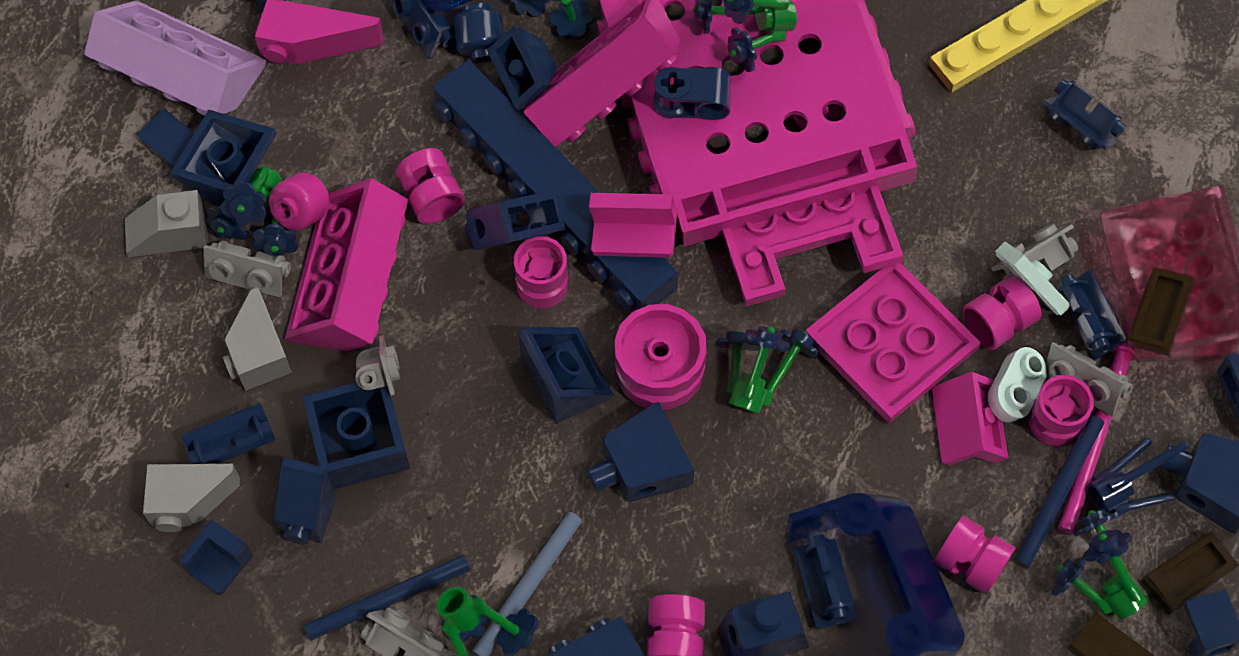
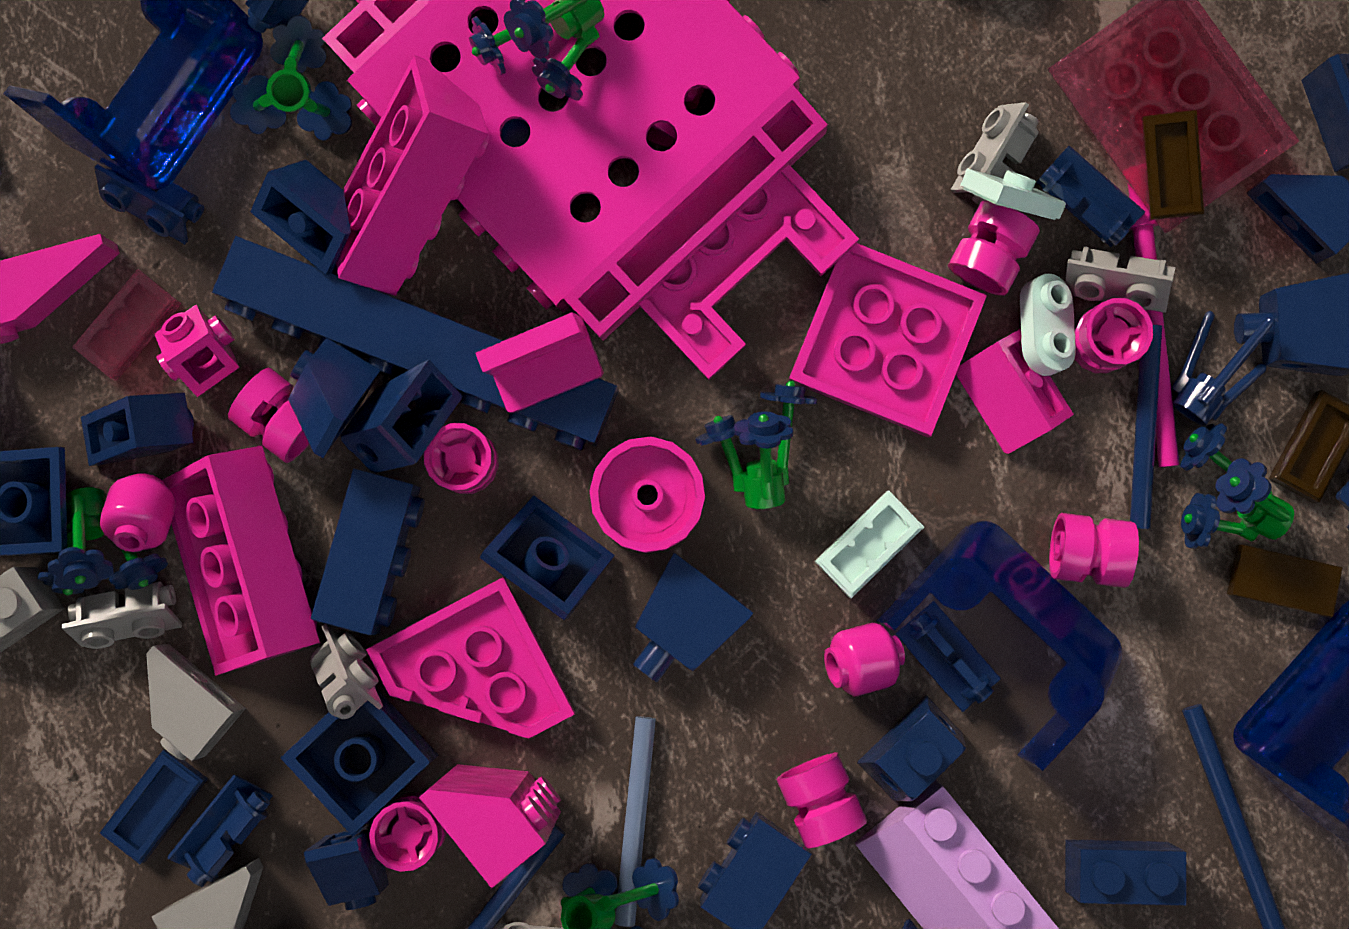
camera: 30 degrees left, 20 degrees up
dark blue head [452,2,505,63] -> none
dark blue piece [653,67,730,120] -> none
none -> clear pink plate [73,269,182,381]
none -> dark blue slope [81,393,194,466]
none -> dark blue tile [100,749,208,864]
none -> dark pink brick [155,304,239,397]
none -> dark blue slope [288,338,380,458]
none -> dark blue brick [311,468,425,635]
none -> dark pink plate [366,577,576,739]
none -> dark pink wheel [369,792,447,872]
none -> dark pink slope [419,764,561,888]
none -> light aqua plate [814,490,924,598]
none -> dark pink head [824,623,905,696]

